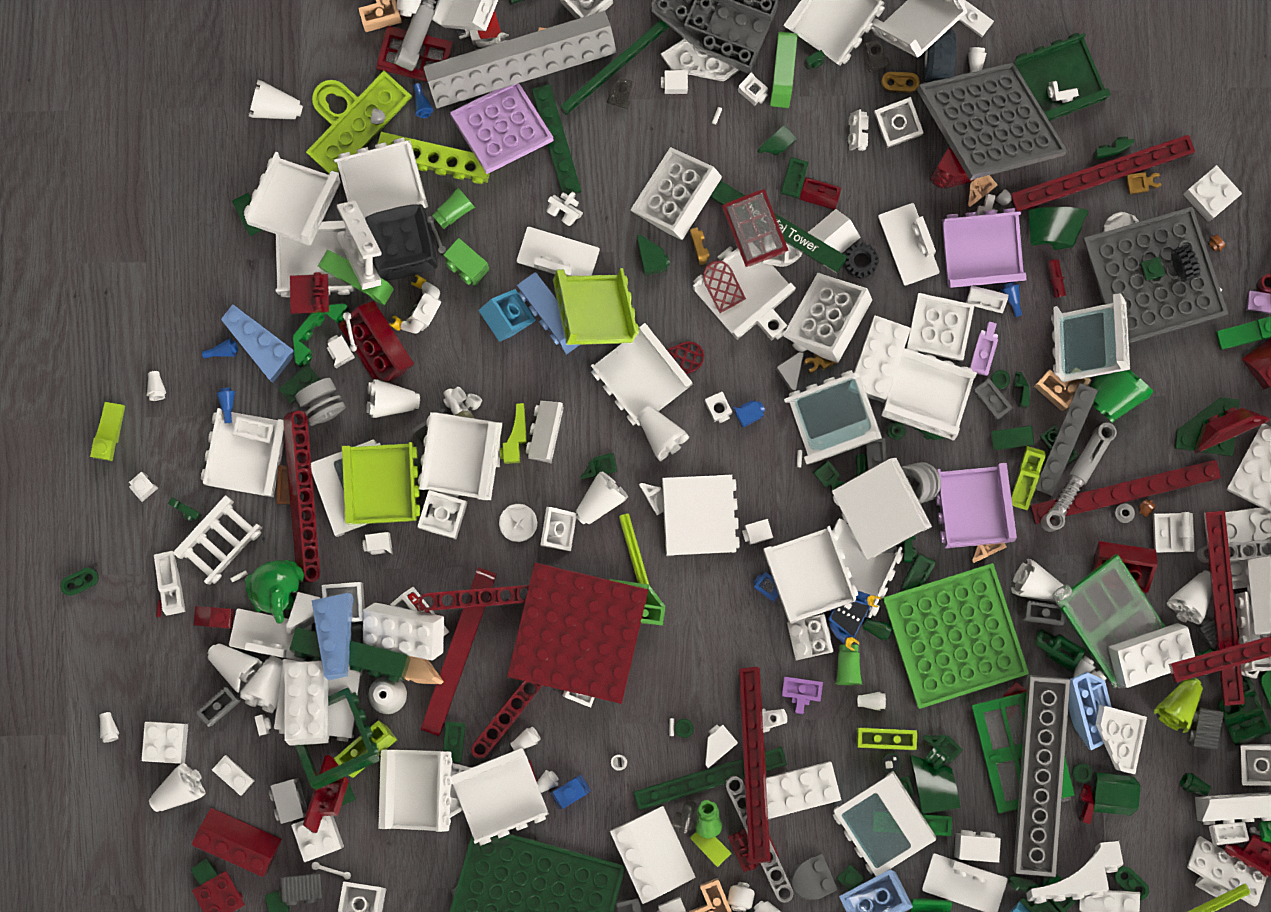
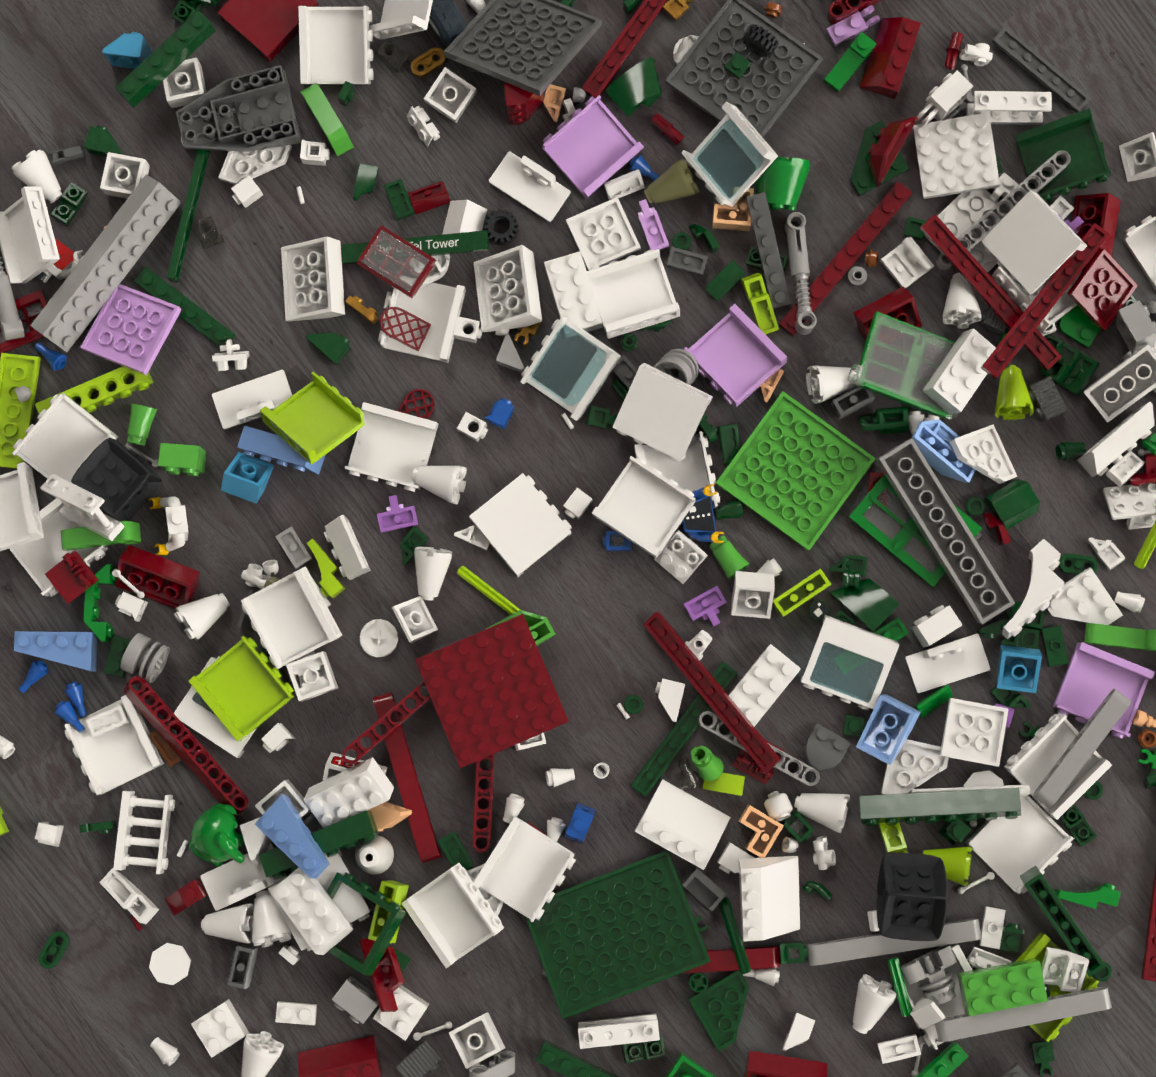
camera: 30 degrees left, 0 degrees up
none -> blue cone [63,681,87,717]
none -> white piece [149,943,191,985]
none -> light grey plate [275,526,312,569]
none -> medium lavender hinge [377,495,419,533]
none -> white cone [545,768,575,788]
none -> olive cone [644,158,700,204]
none -> white brick [731,571,775,619]
none -> dark green plate [903,217,926,240]
none -> white slope [1088,537,1125,571]

